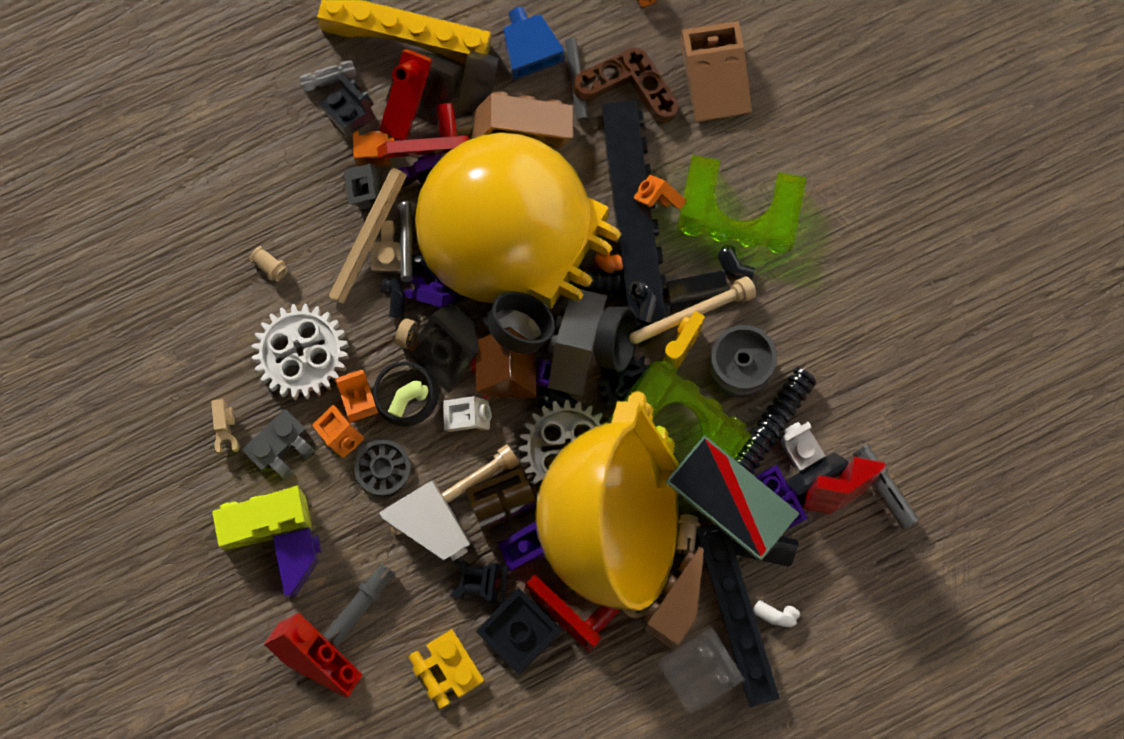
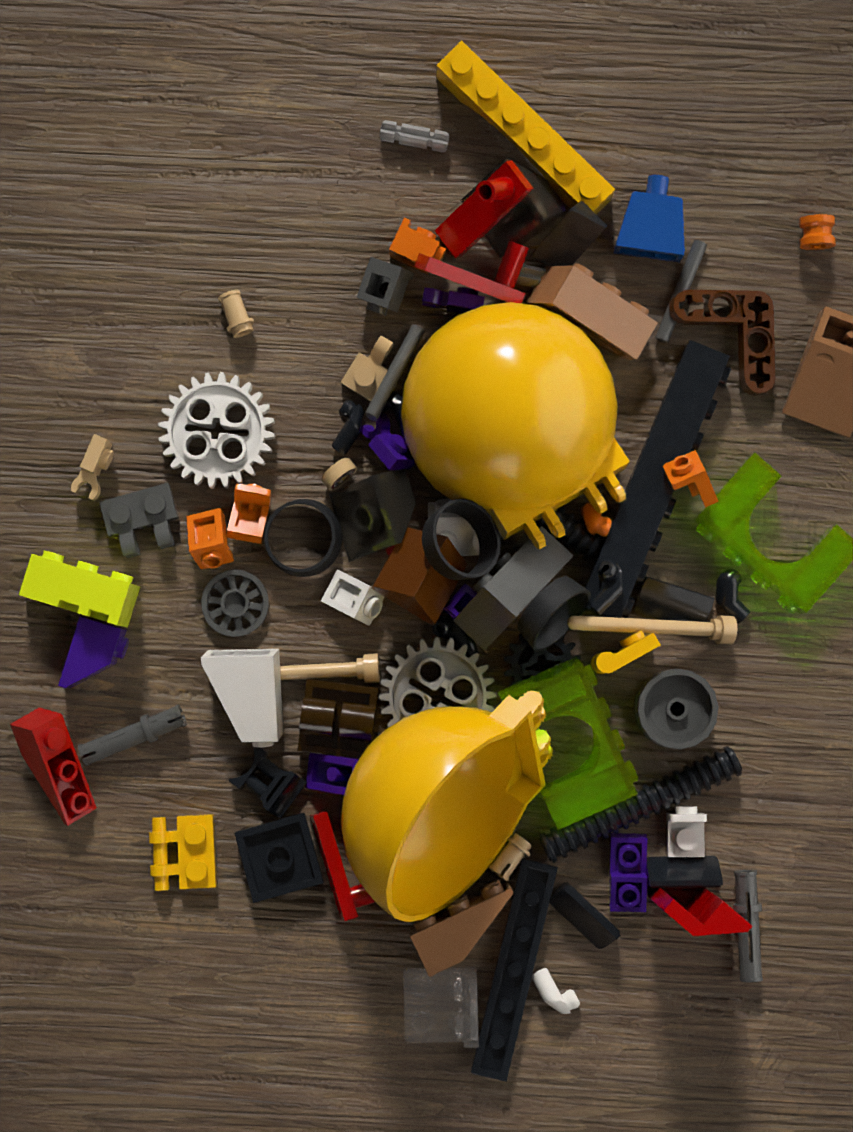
camera: 30 degrees right, 10 degrees up
black bracket [319,73,376,137] -> none
tan axle [329,168,406,303] -> none
yellowish green arm [388,381,429,418] -> none
tile [665,435,799,561] -> none

